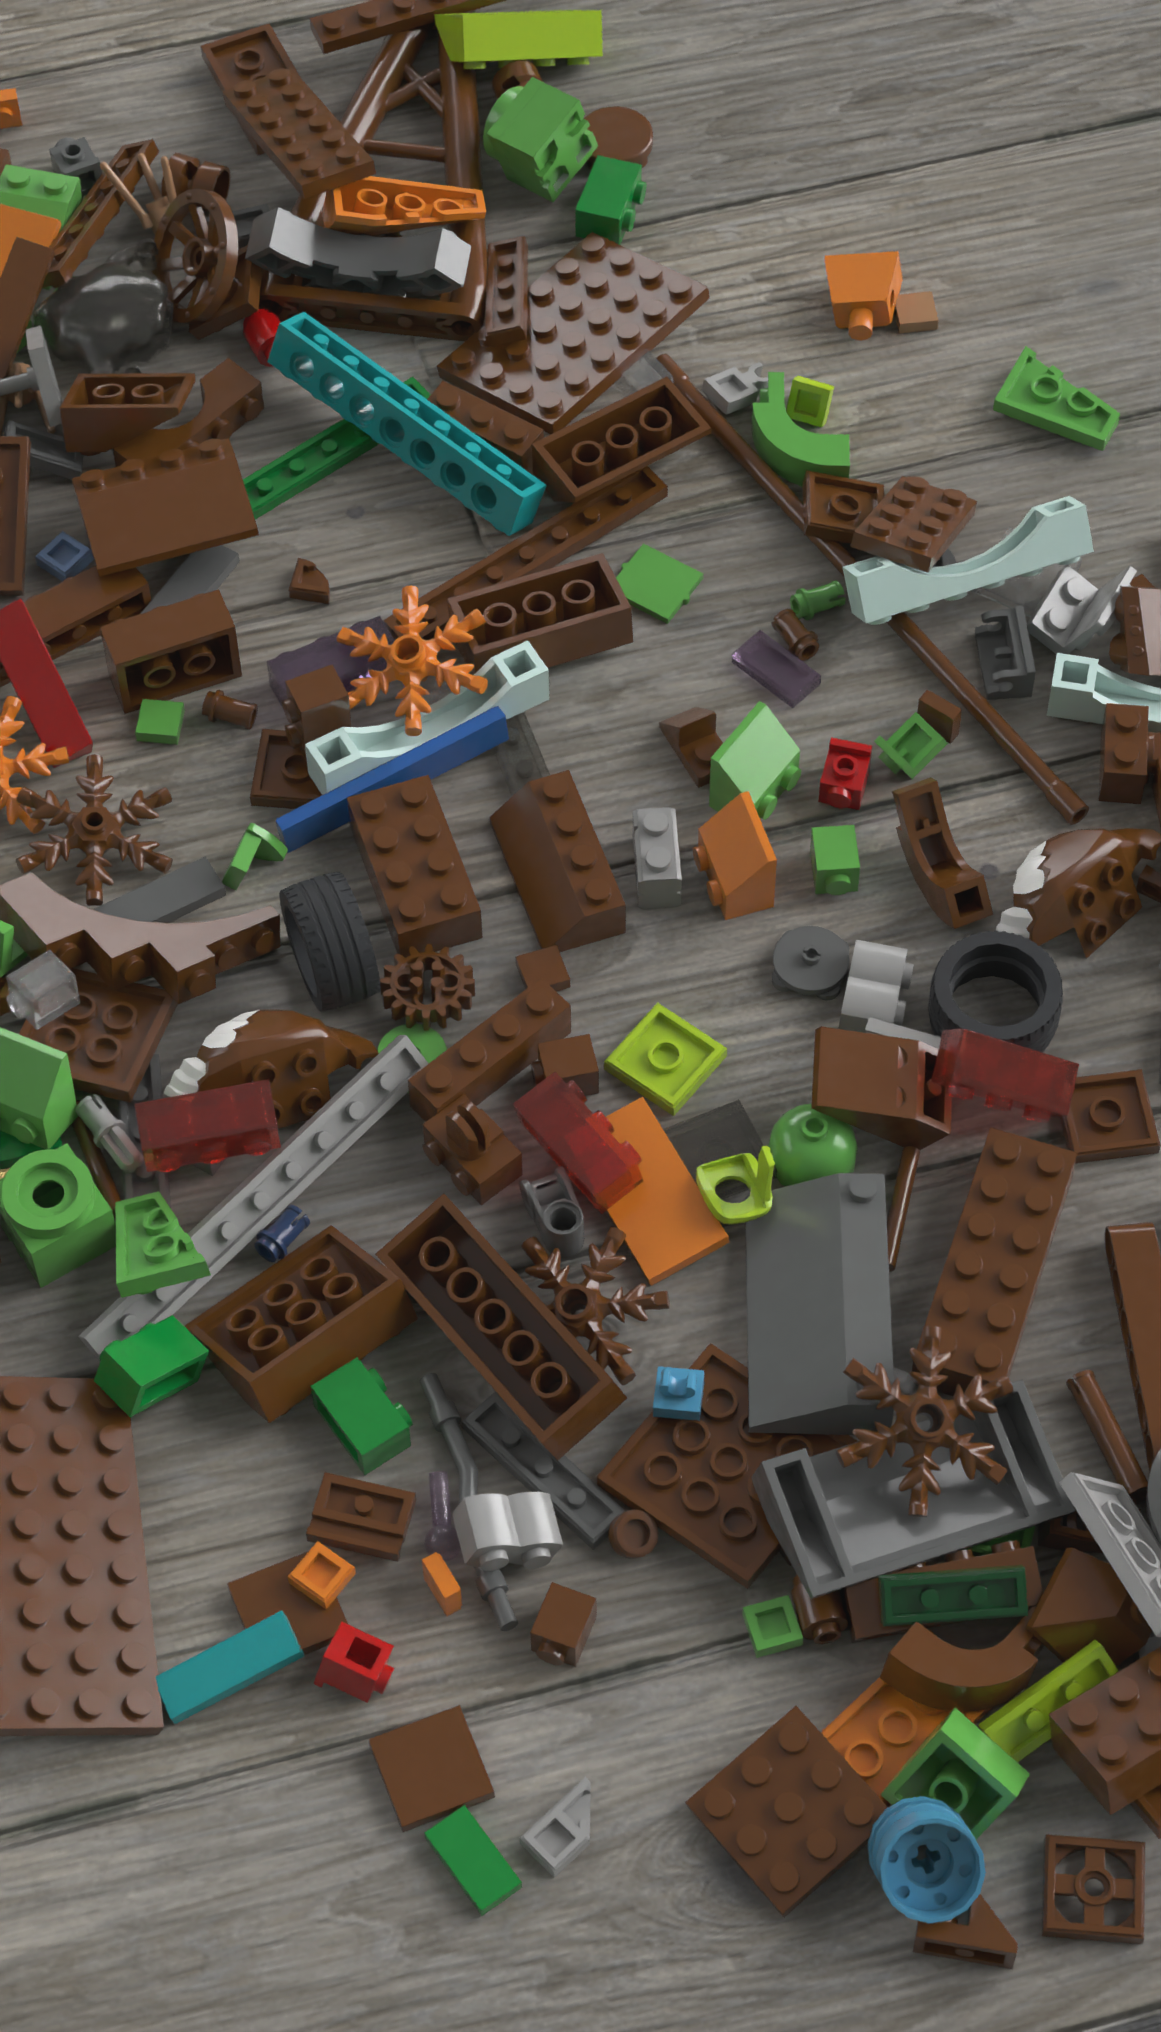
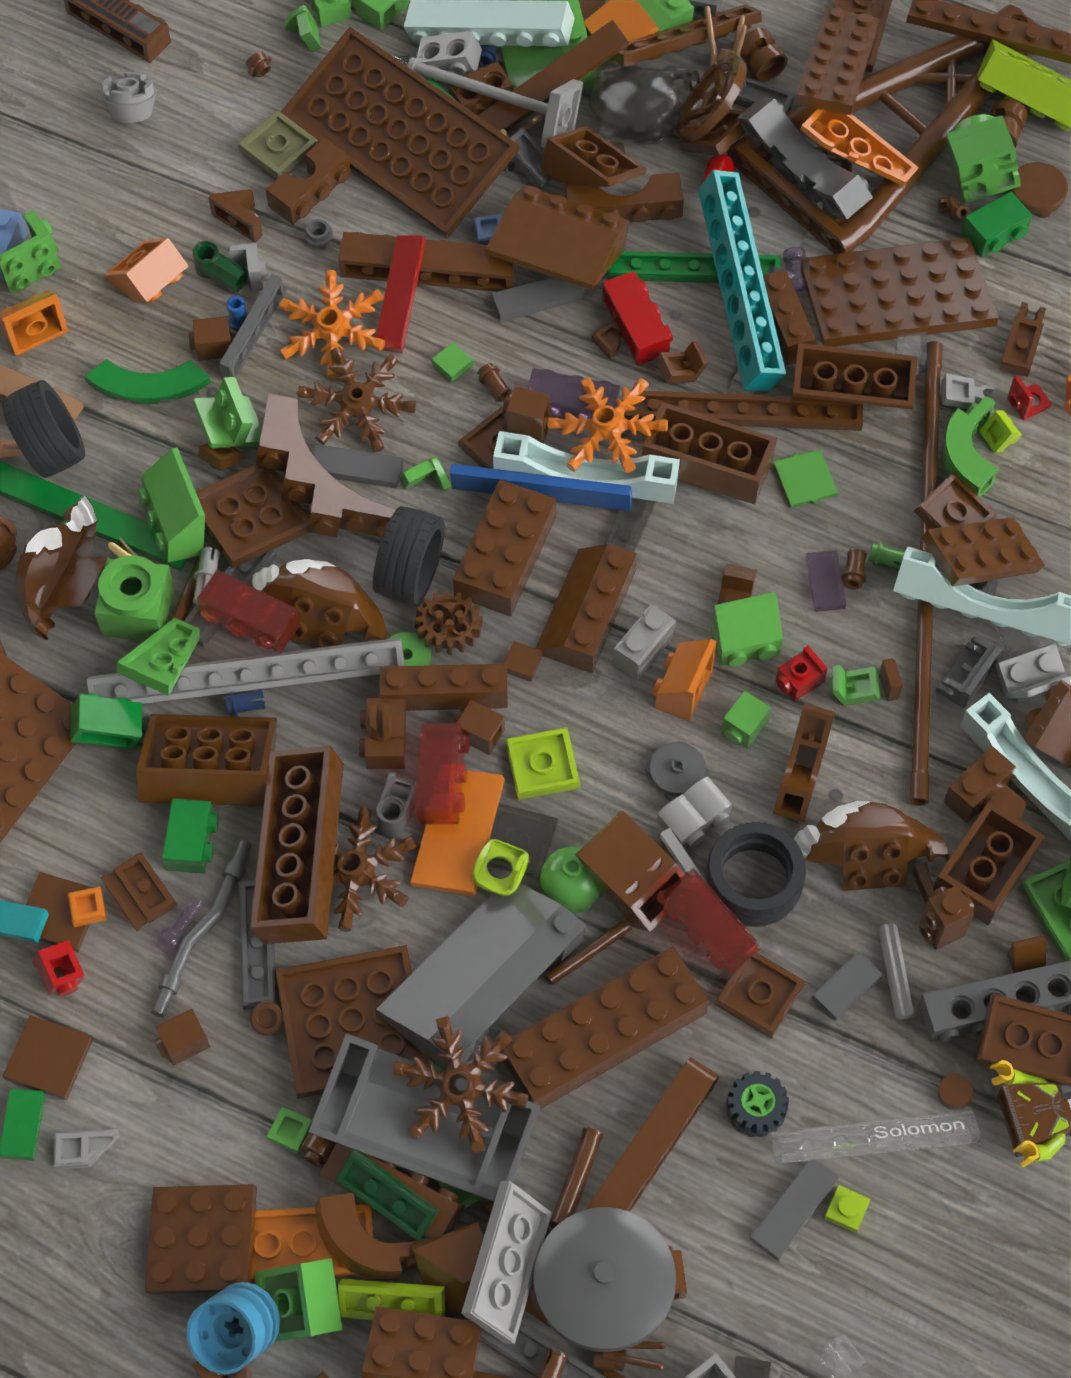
camera: 40 degrees right, 5 degrees up
clear brick [6,950,80,1030] -> none
reddish brown brick [100,589,242,714] -> none
orange tile [422,1552,462,1616] -> none
light grey brick [452,1492,563,1571] -> none
reddish brown tile [485,236,528,347] -> none
dark azure tile [653,1366,705,1421] -> none
none -> red brick [602,271,673,366]
none -> reddish brown bracket [655,341,708,383]
none -> clear purple piece [768,247,806,292]
none -> reddish brown arm [937,196,970,221]
none -> reddish brown hinge [1000,302,1046,377]
none -> red bracket [1007,376,1052,421]

